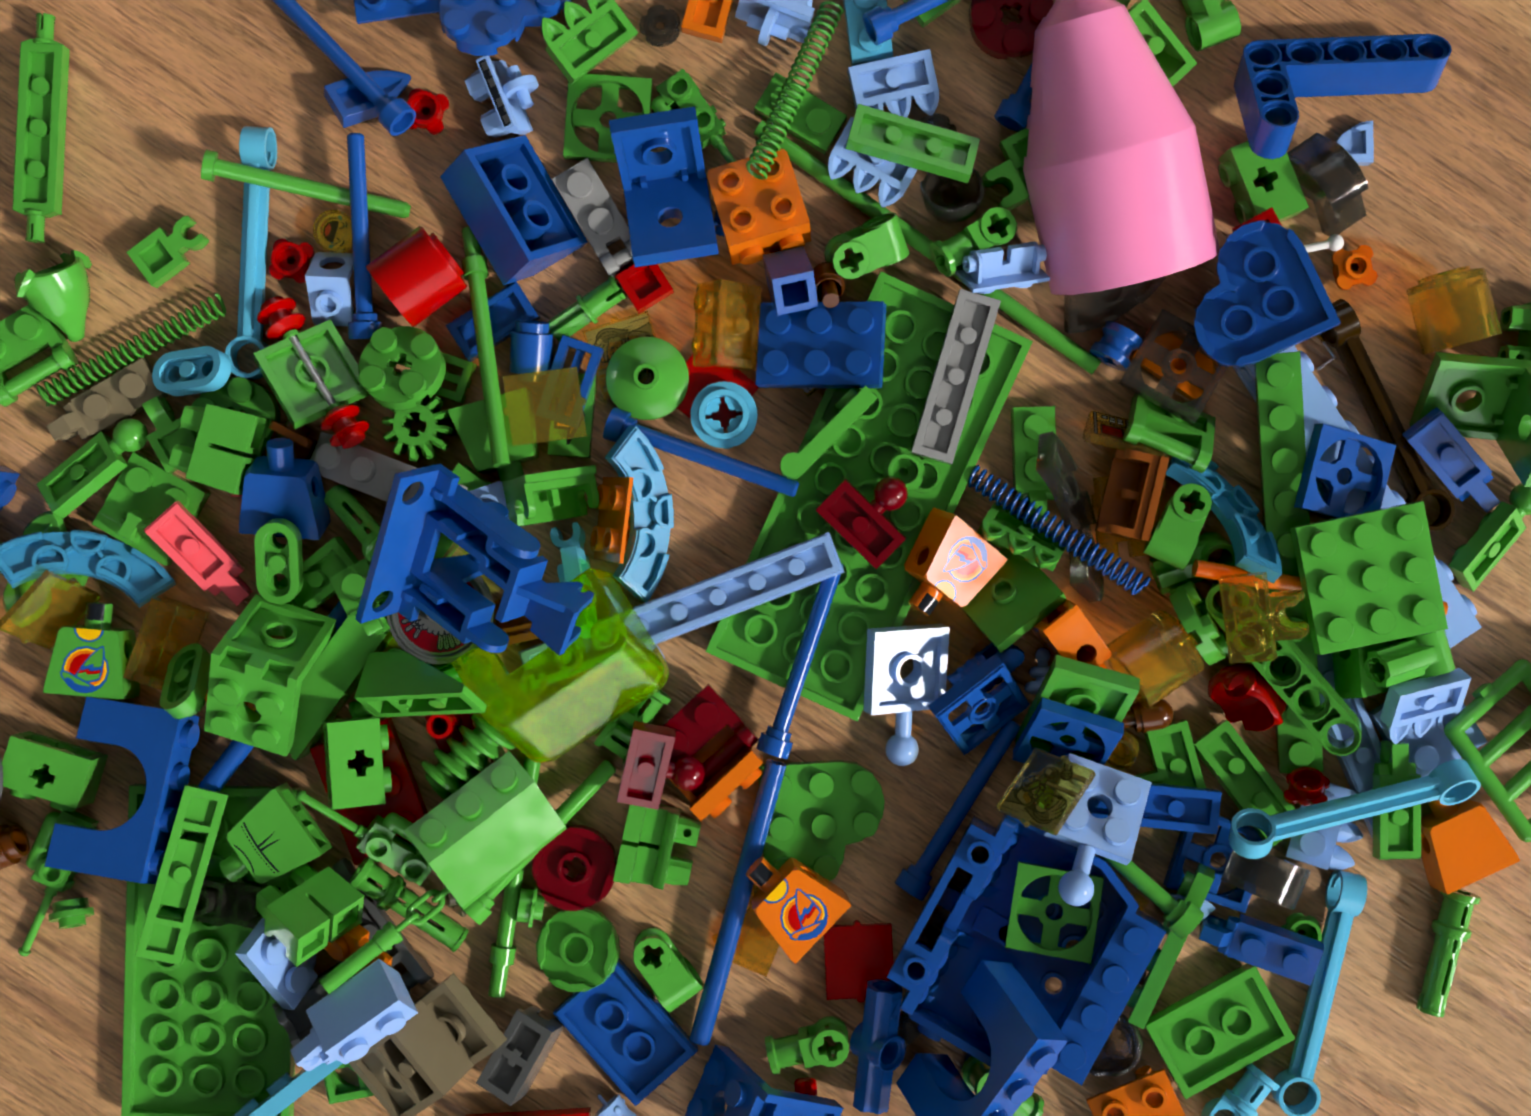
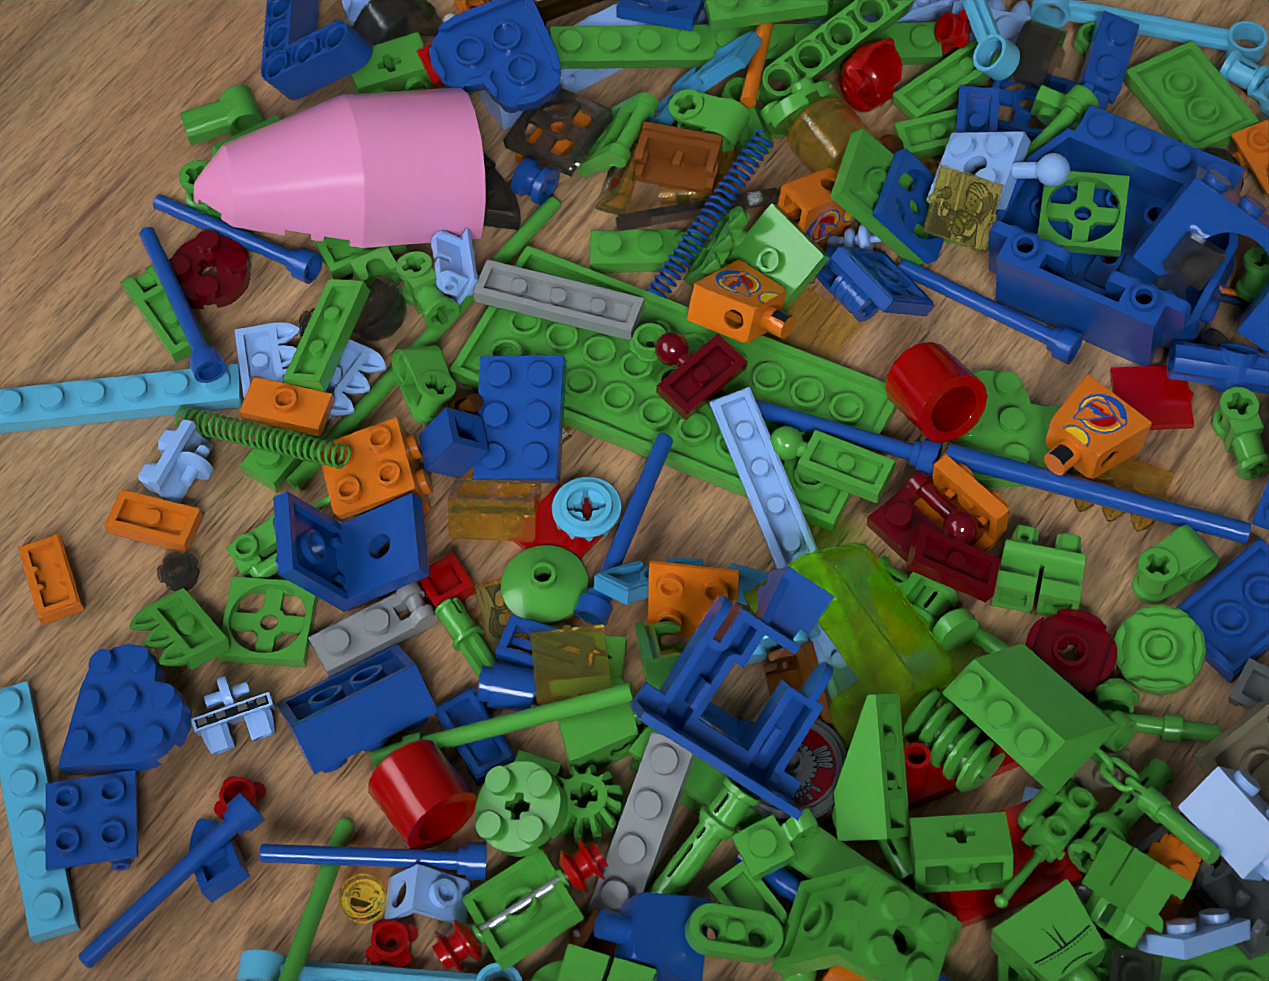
camera: 85 degrees left, 30 degrees down
bright green plate [780,386,878,480] -> none
light blue plate [863,623,950,766] -> none
clear yellow plate [1218,572,1309,663] -> none
none -> orange plate [239,376,335,437]
none -> bright green plate [770,426,895,504]
none -> red piece [885,342,988,443]
none -> bright green tile [932,608,979,651]
none -> clear smoke plate [1152,230,1226,300]

